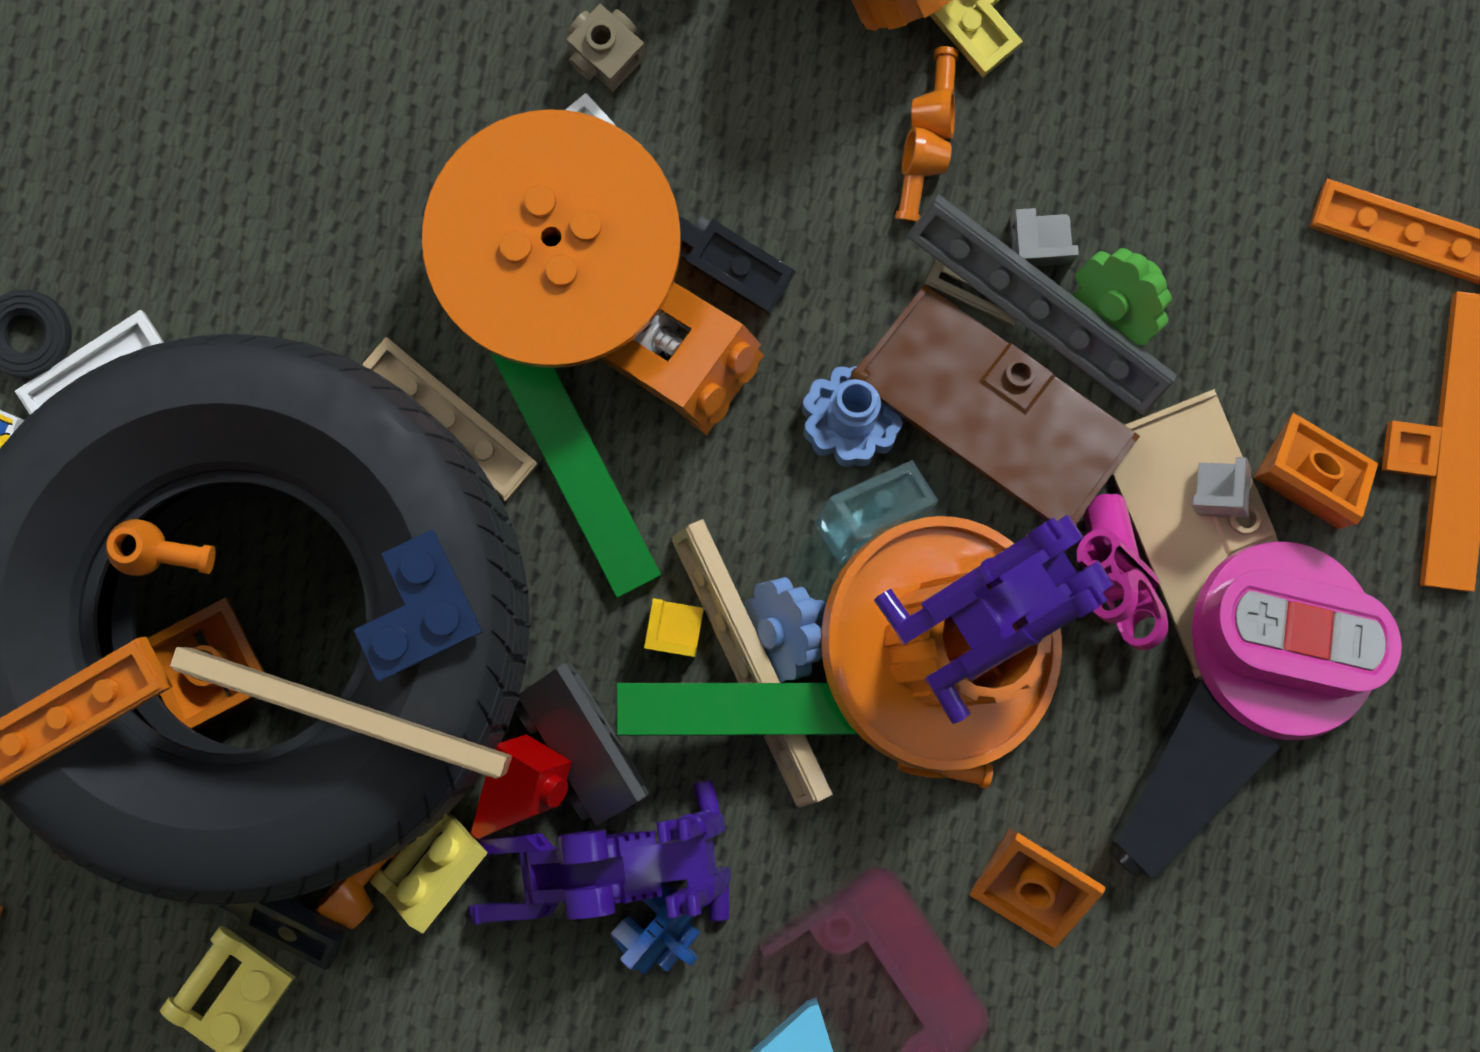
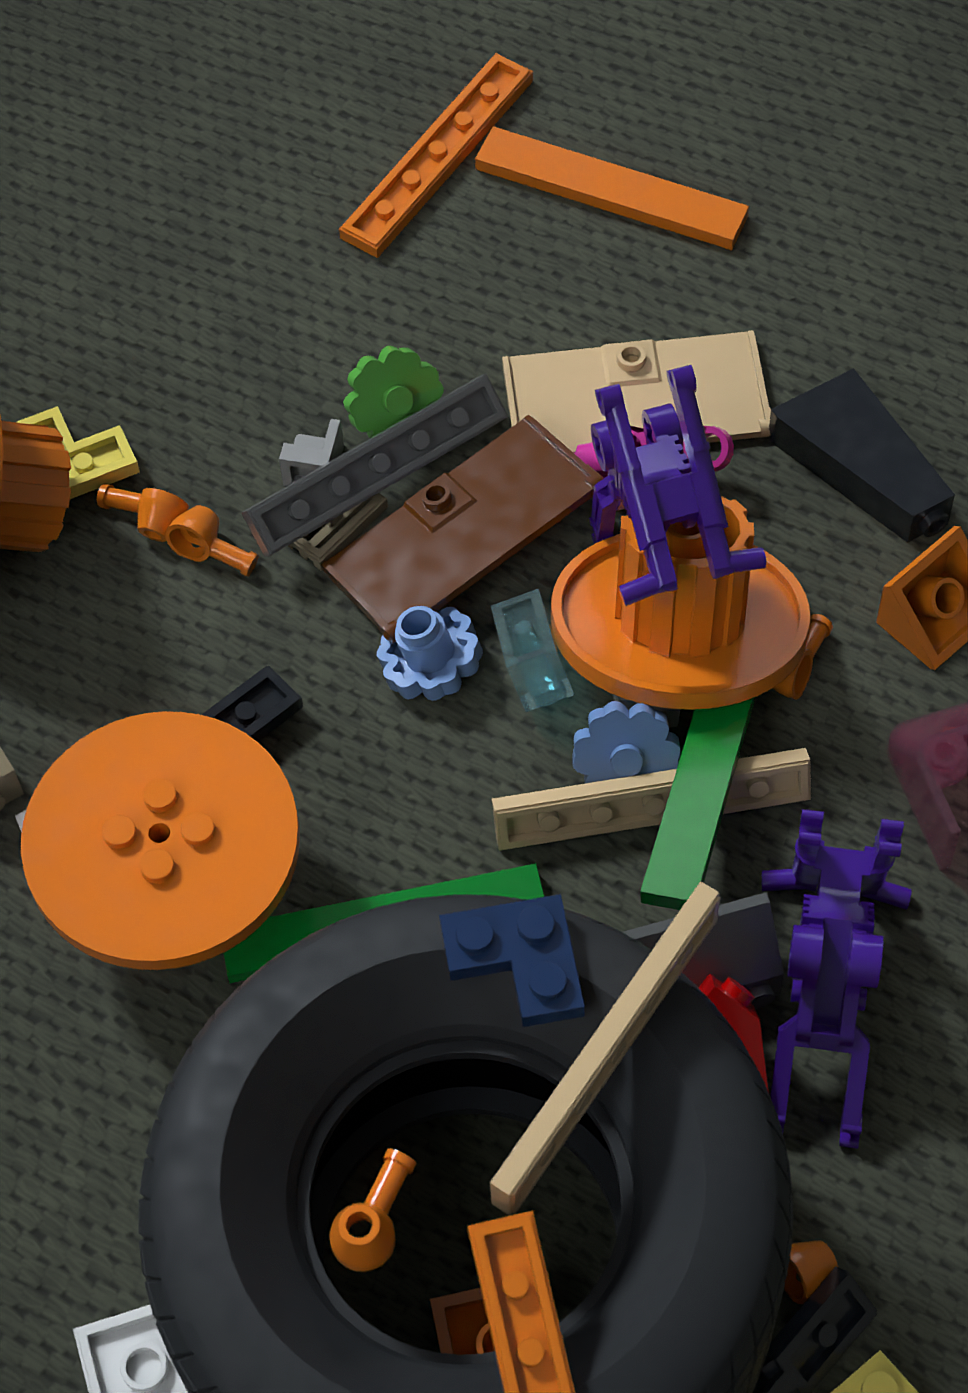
camera: 70 degrees left, 25 degrees down
light yellow plate [370,812,488,934] -> none
orange brick [600,283,764,435] -> none
blue hips [611,882,703,975] -> none
yellow panel [644,598,704,658] -> none
light grey panel [1191,457,1252,517] -> none
dark pink piece [1192,541,1402,740] -> none
orange slope [1253,412,1378,529] -> none
orange tile [1382,420,1442,478] -> none

